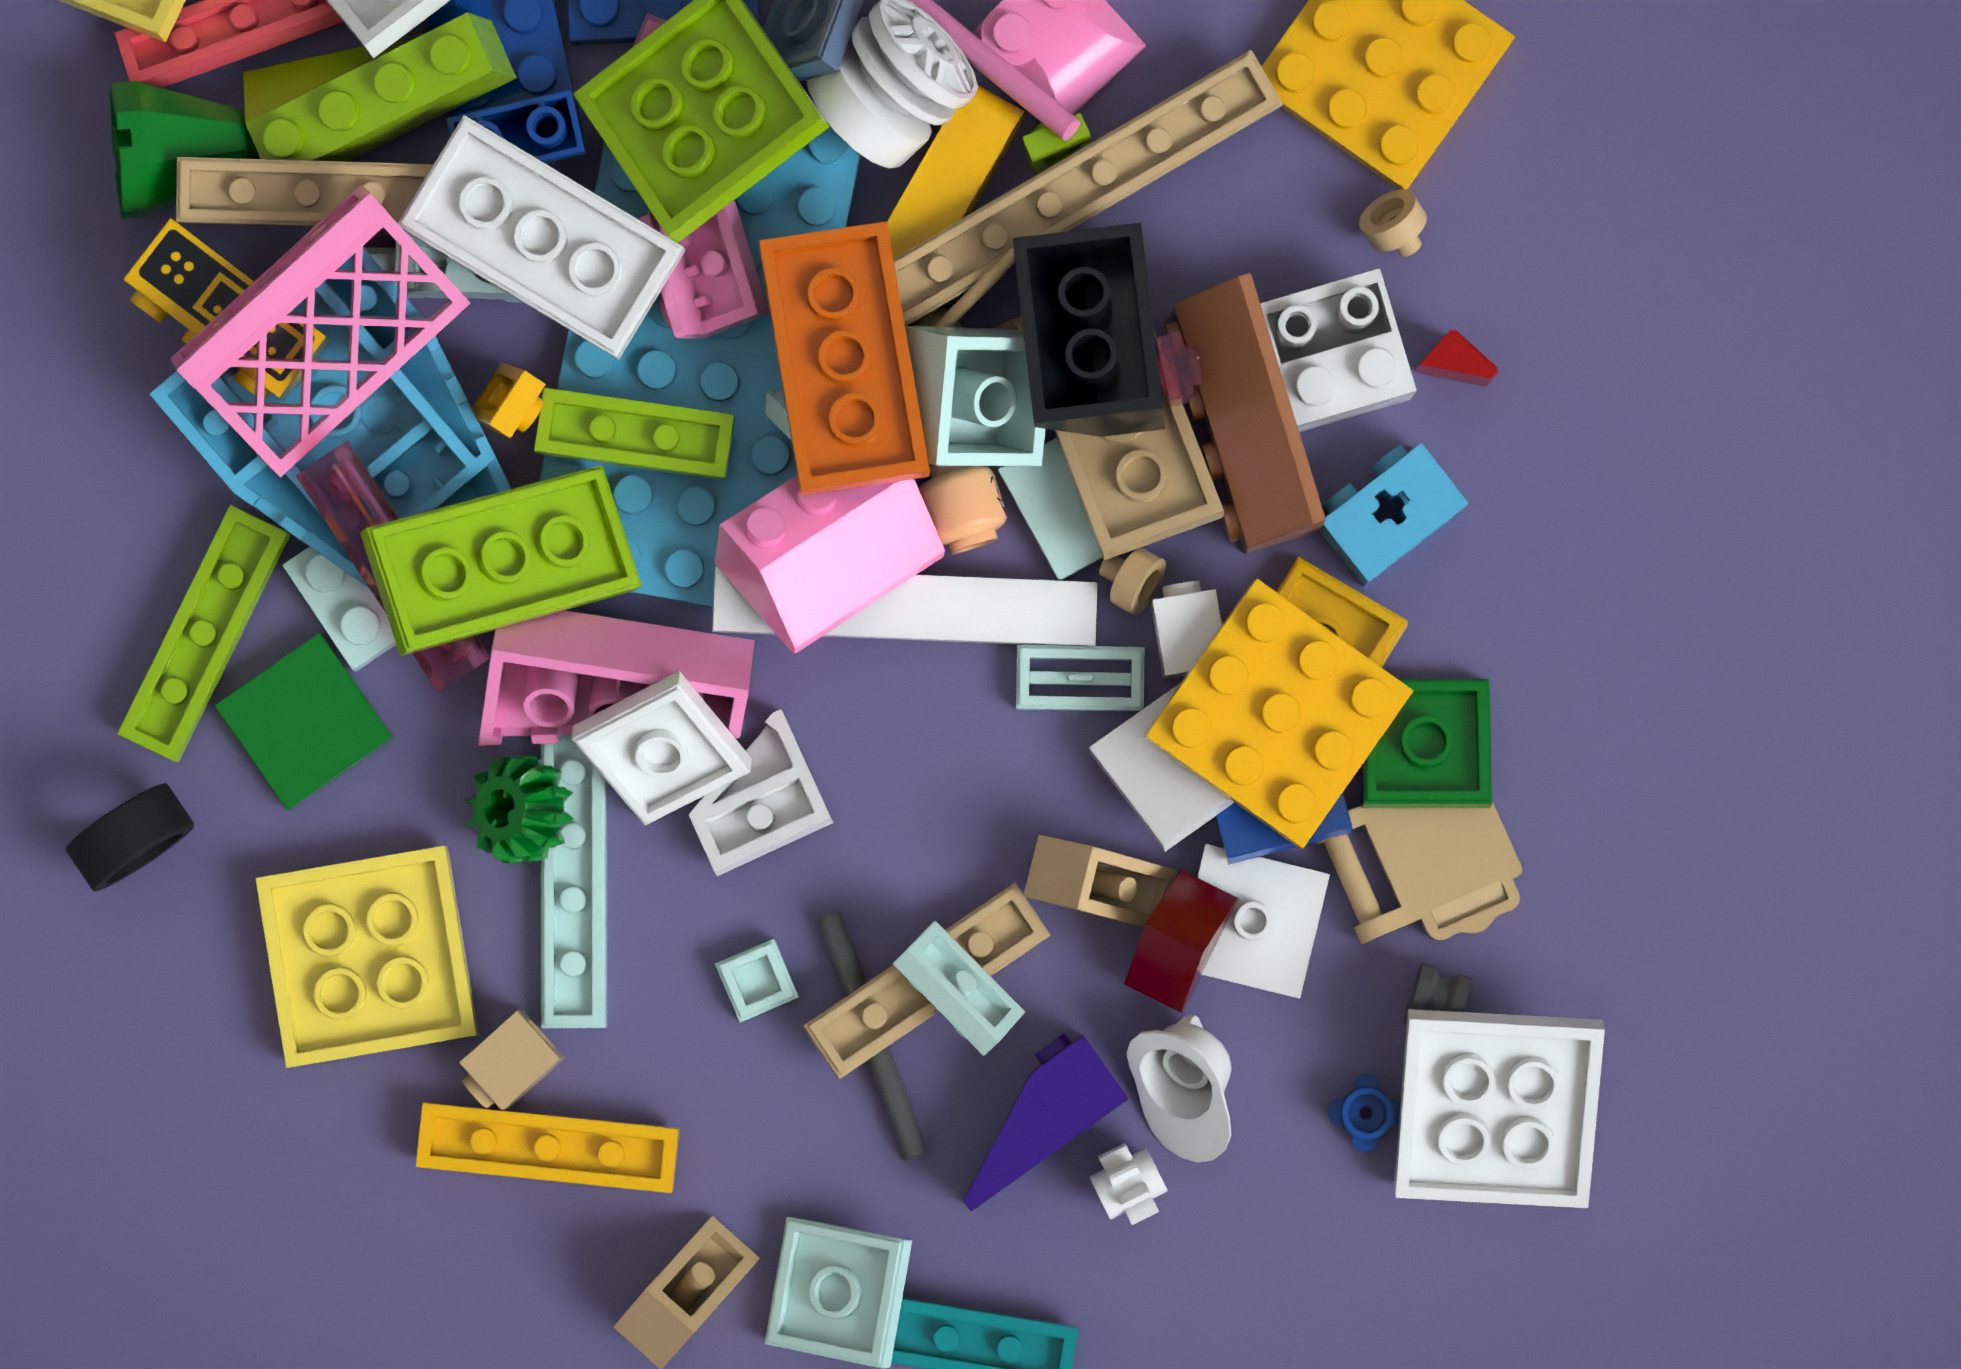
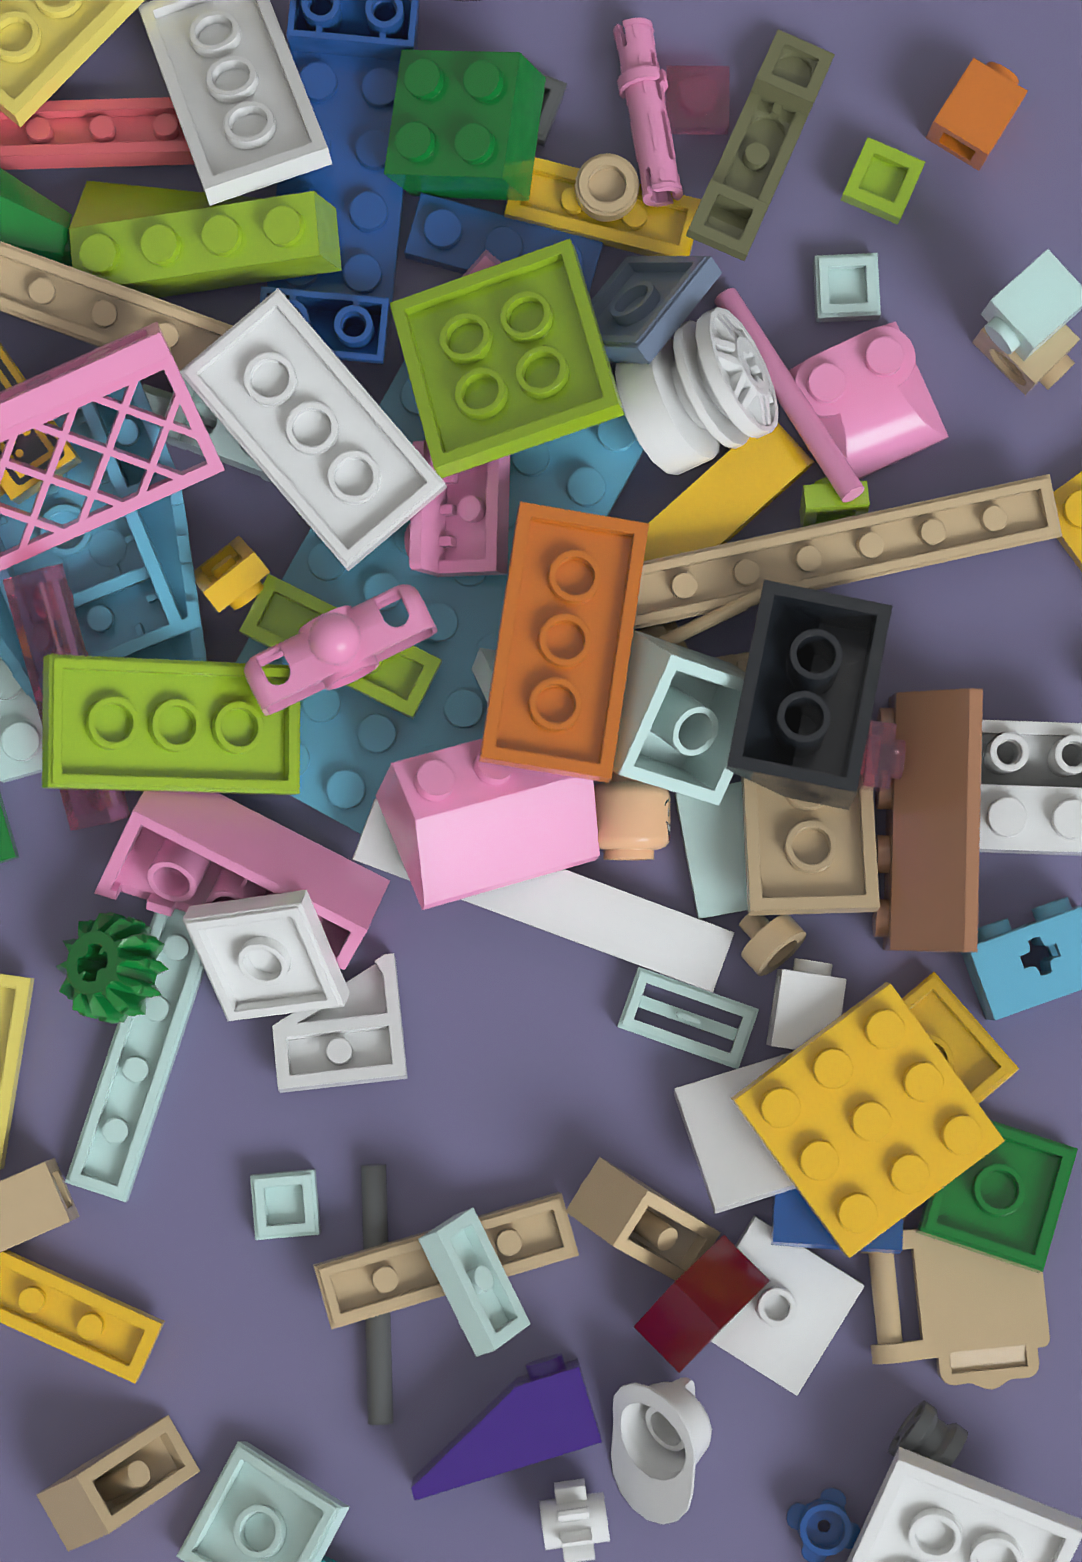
camera: 10 degrees right, 0 degrees up
none -> bright pink piece [244,584,437,716]

